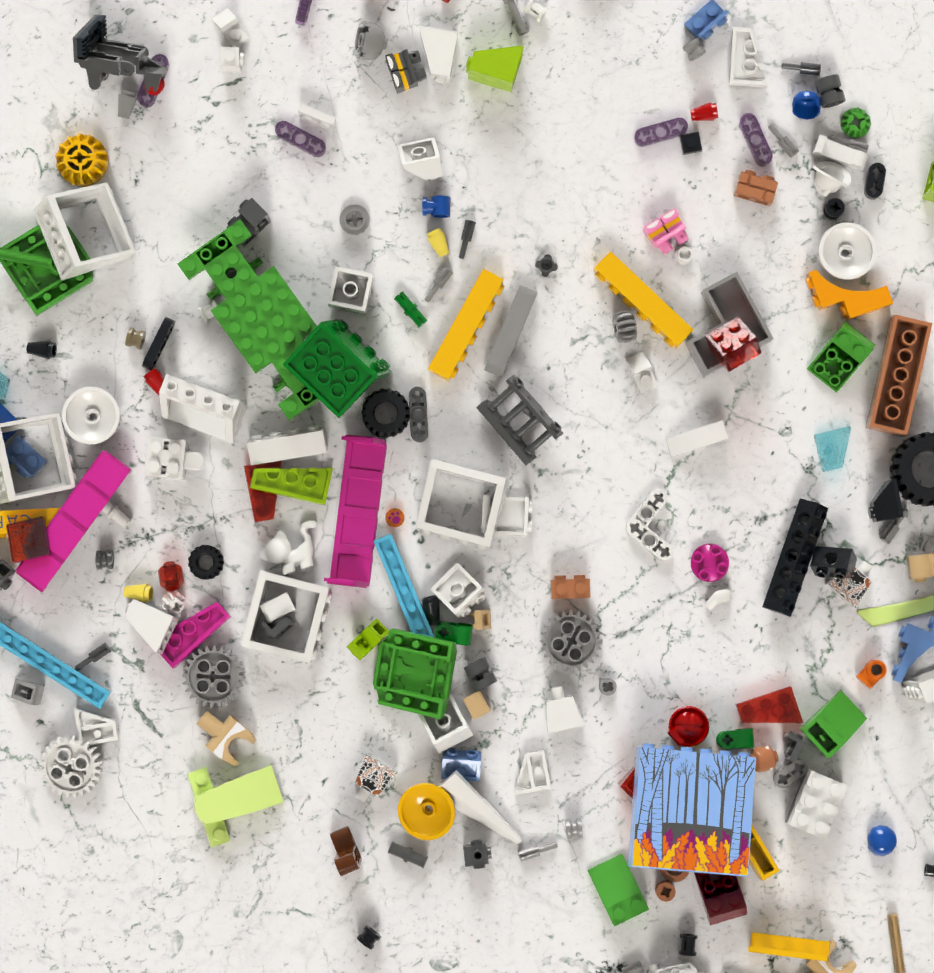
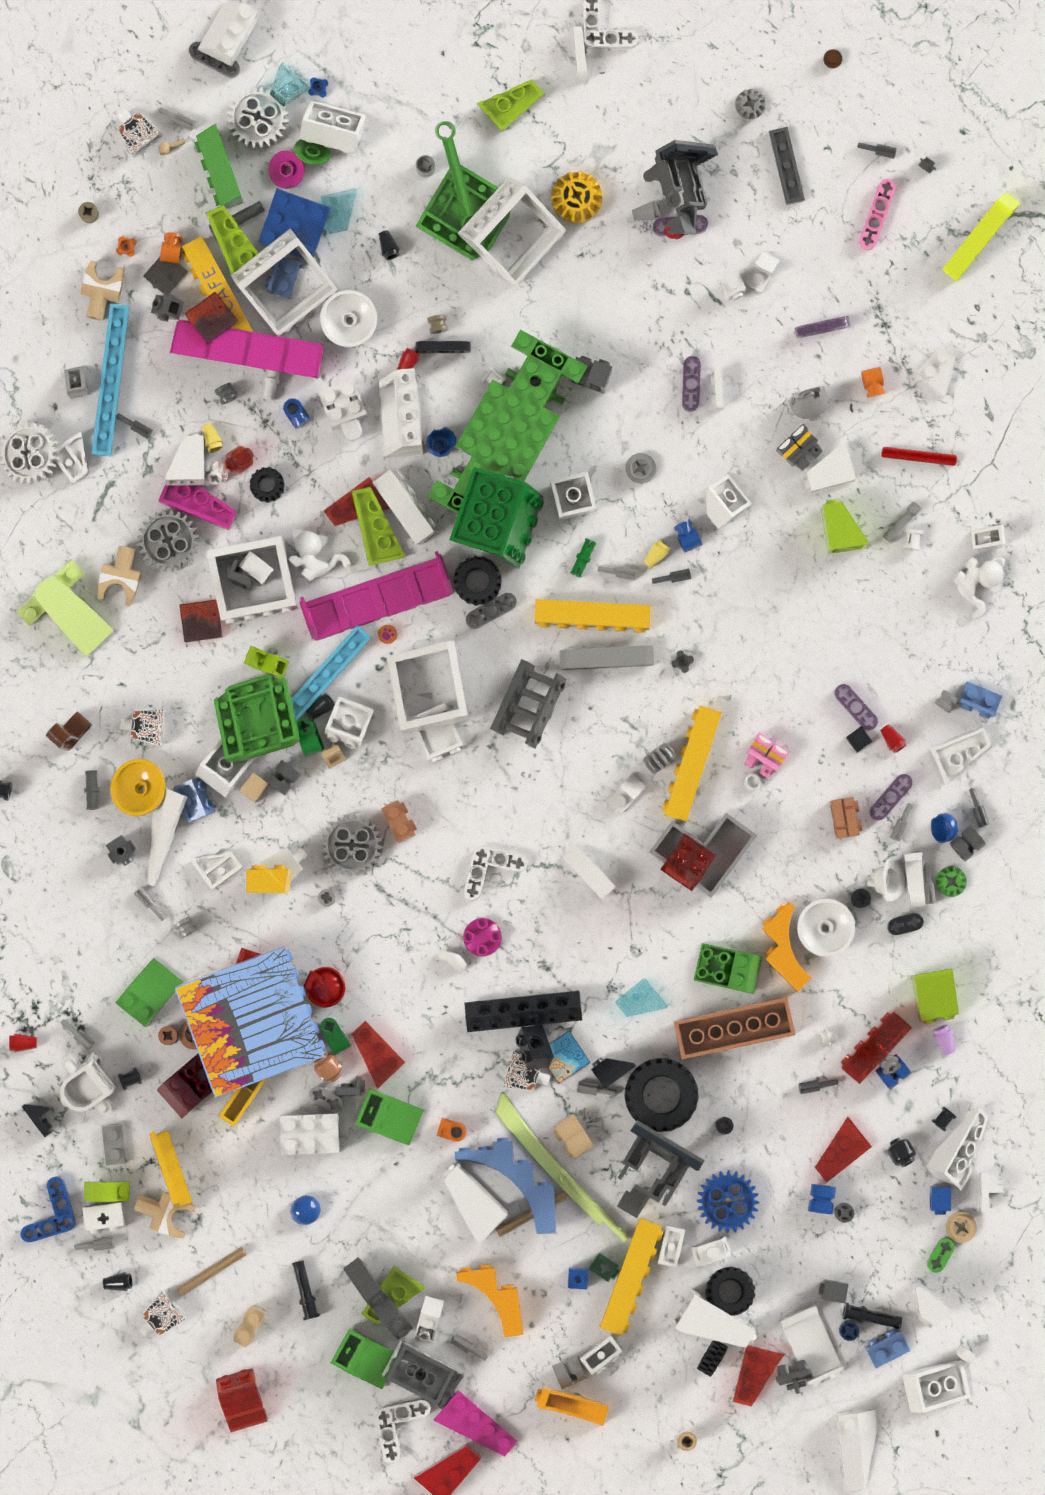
camera: 70 degrees right, 0 degrees up
none -> clear red tile [179,600,223,643]
none -> yellow slope [246,865,291,893]
none -> blue piece [283,398,311,429]
none -> blue hair [426,427,456,457]
none -> tile [548,1031,591,1084]

